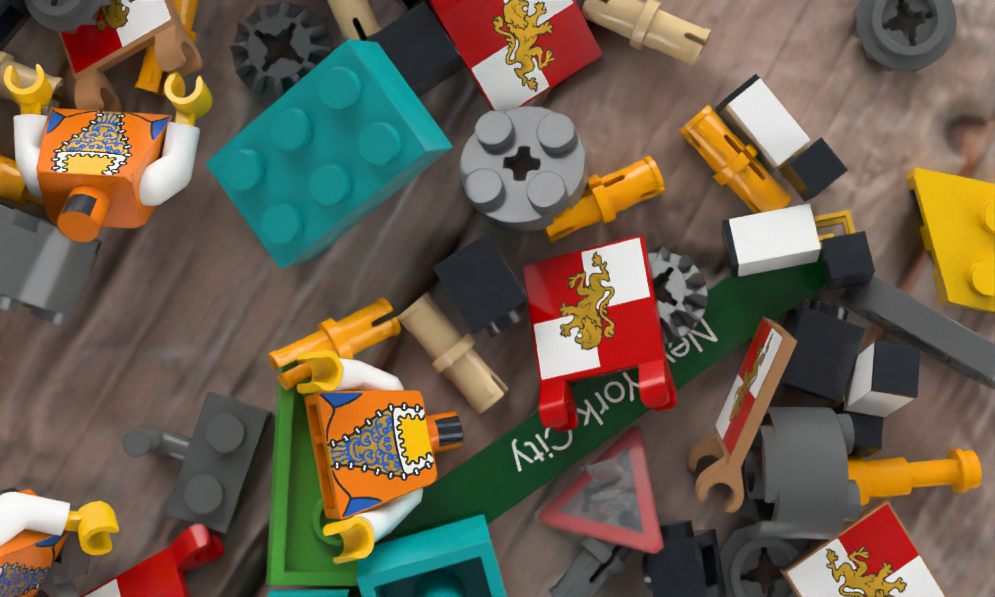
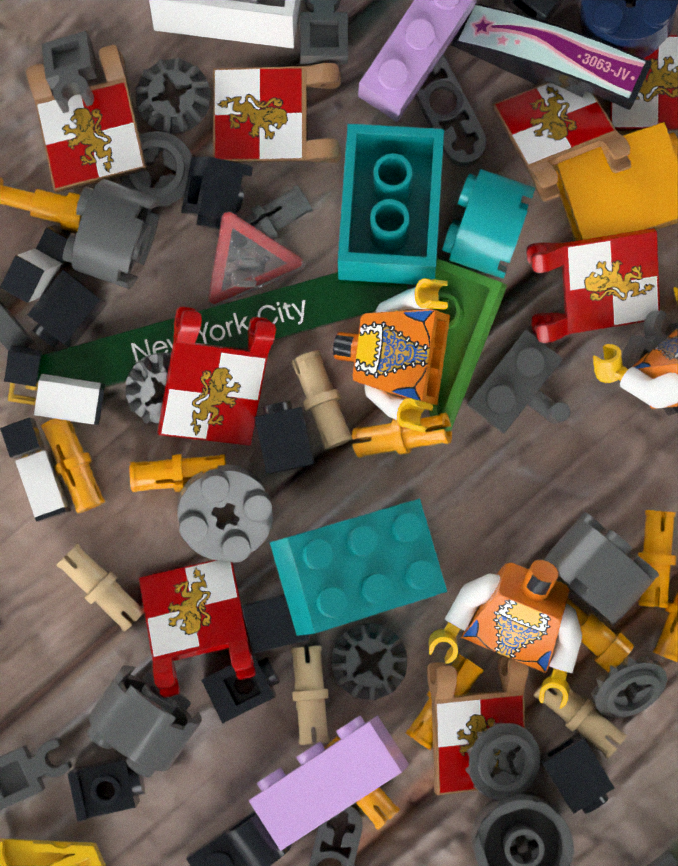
camera: 145 degrees left, 0 degrees up
flag [686,316,797,513] -> none

